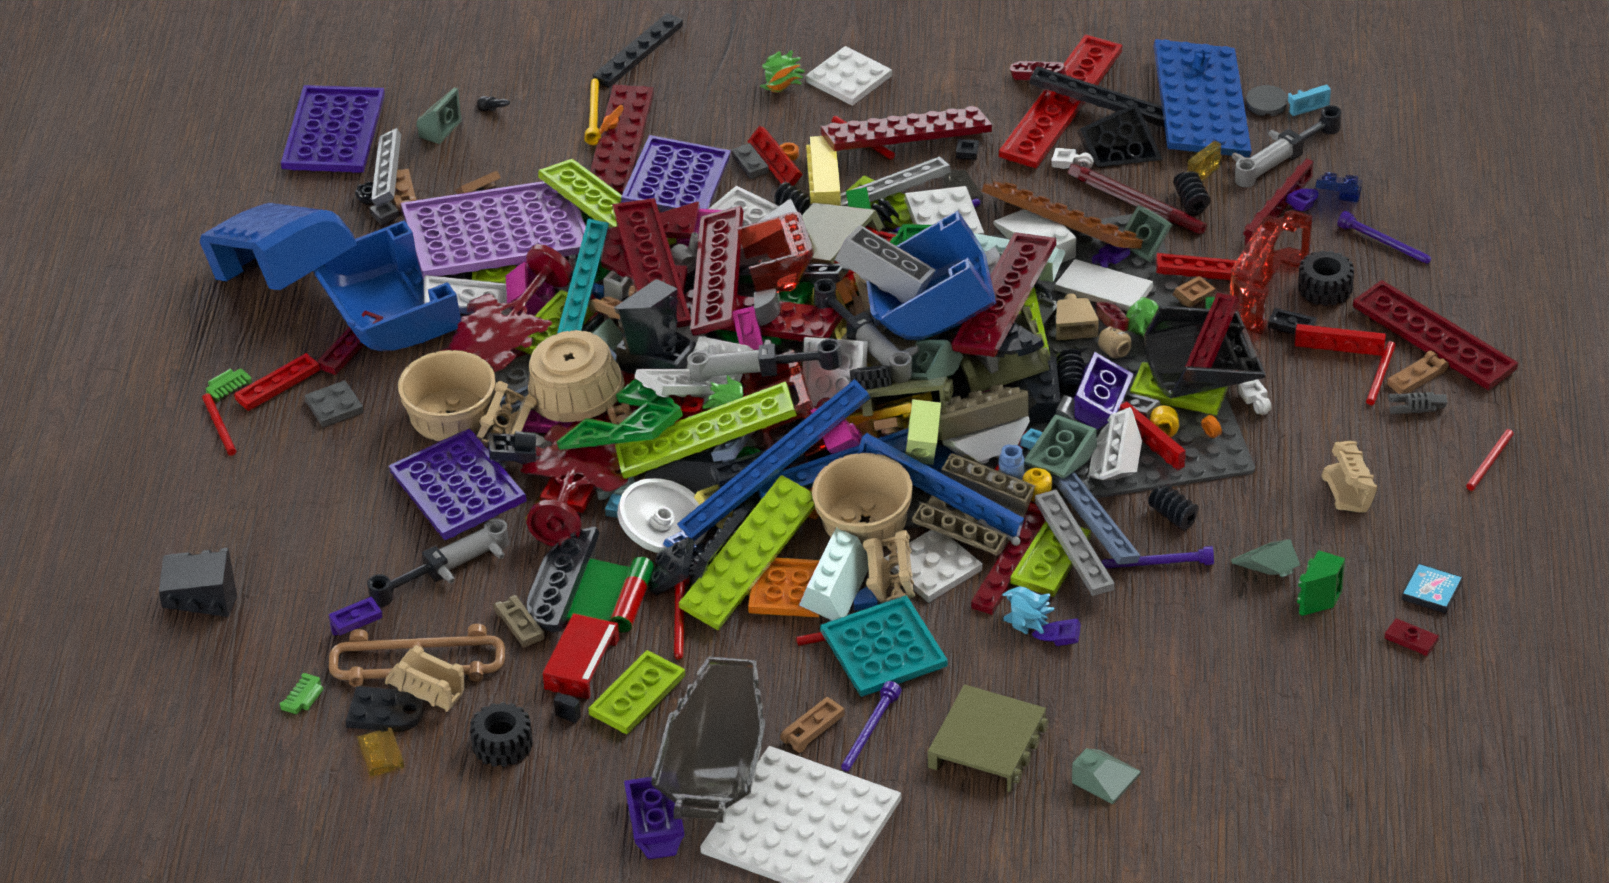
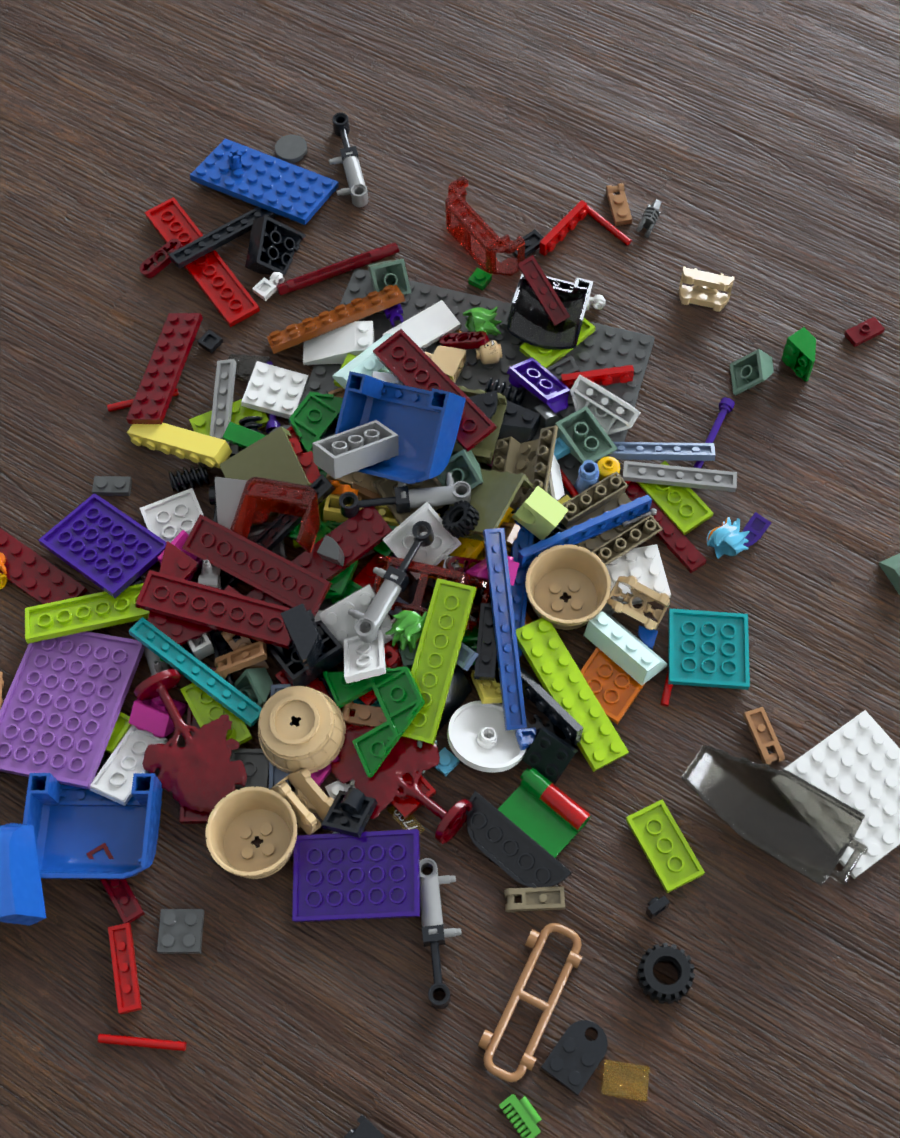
camera: 60 degrees left, 20 degrees up
bright green piece [206,369,252,402] -> none
dark purple panel [329,597,382,636] -> none
tan piece [385,645,464,712] -> none
red panel [543,613,619,699] -> none
dark purple slope [624,774,684,859] -> none
red piece [674,576,689,660] -> none
dark pink plate [732,306,763,350] -> none
red plate [747,126,803,186] -> none
bright green hair [760,50,804,93] -> none
orange tile [780,143,799,161] -> none
white plate [806,46,892,106] -> none
dark purple piece [841,681,902,771] -> none
olive panel [928,684,1049,792] -> none
black piece [1148,484,1199,531] -> none
yellow head [1149,405,1179,438] -> none
red plate [1155,253,1244,281] -> none
medium nougat plate [1172,276,1215,308] -> none
black piece [1173,171,1211,216] -> none
clear yellow plate [1188,140,1221,181] -> none
orange tile [1201,415,1222,439] -> none
dark red plate [1243,158,1314,248] -> none
dark purple plate [1285,188,1318,211] -> none
medium azure plate [1288,85,1331,116] -> none
black tyre [1298,250,1354,306] -> none
clear blue plate [1316,172,1363,203] -> none
dark purple piece [1337,211,1431,264] -> none
dark red plate [1352,280,1518,390] -> none
tile [1401,563,1463,614] -> none
bar [1466,429,1514,491] -> none

